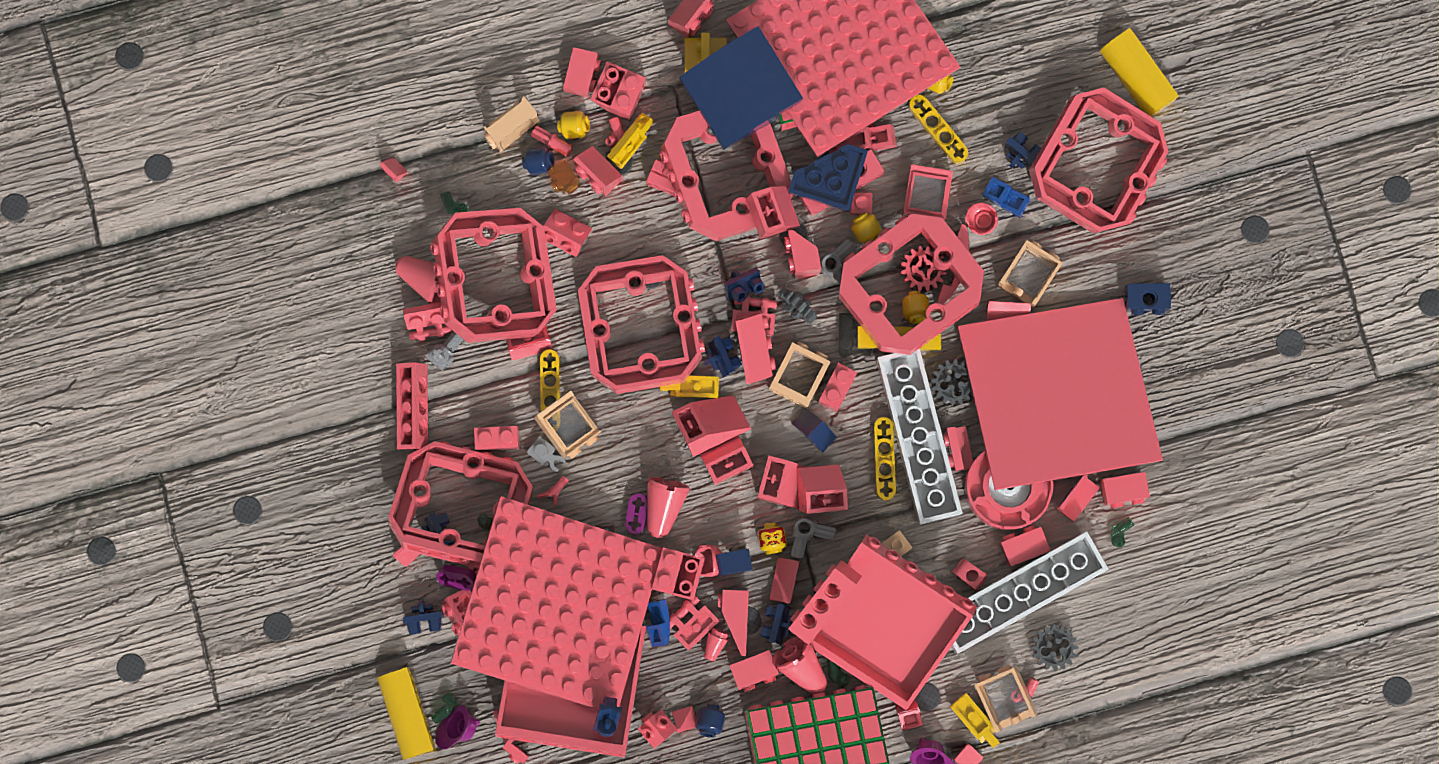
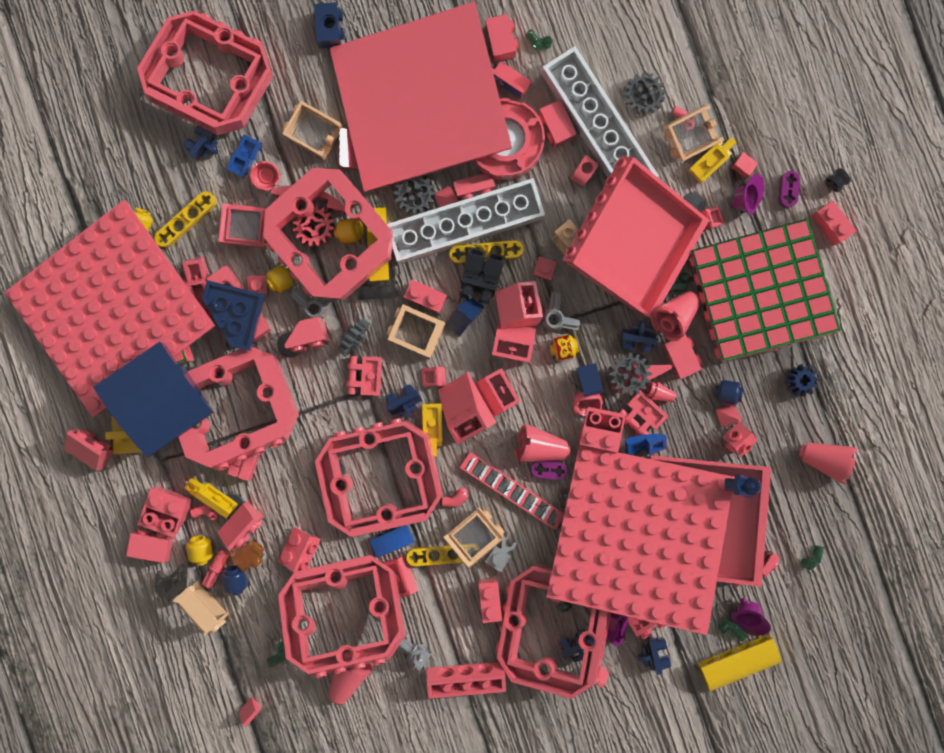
camera: 90 degrees left, 5 degrees up
coral plate [403,302,453,341] -> none
coral bar [538,476,569,505] -> none
dark blue hips [724,267,764,303] -> none
coral slope [736,310,776,384] -> none
coral slope [746,186,800,239] -> none
coral slope [769,557,799,604] -> none
coral brick [789,560,862,645] -> none
yellow brick [1099,28,1179,117] -> none
none -> clear smoke bracket [155,564,188,601]
none -> blue slope [369,525,414,558]
none -> coral slope [421,367,446,387]
none -> coral slope [434,186,458,207]
none -> coral arm [442,488,468,507]
none -> tile [459,452,564,530]
none -> black hips [461,247,506,304]
none -> coral plate [533,256,557,281]
none -> dark grey gear [608,353,652,395]

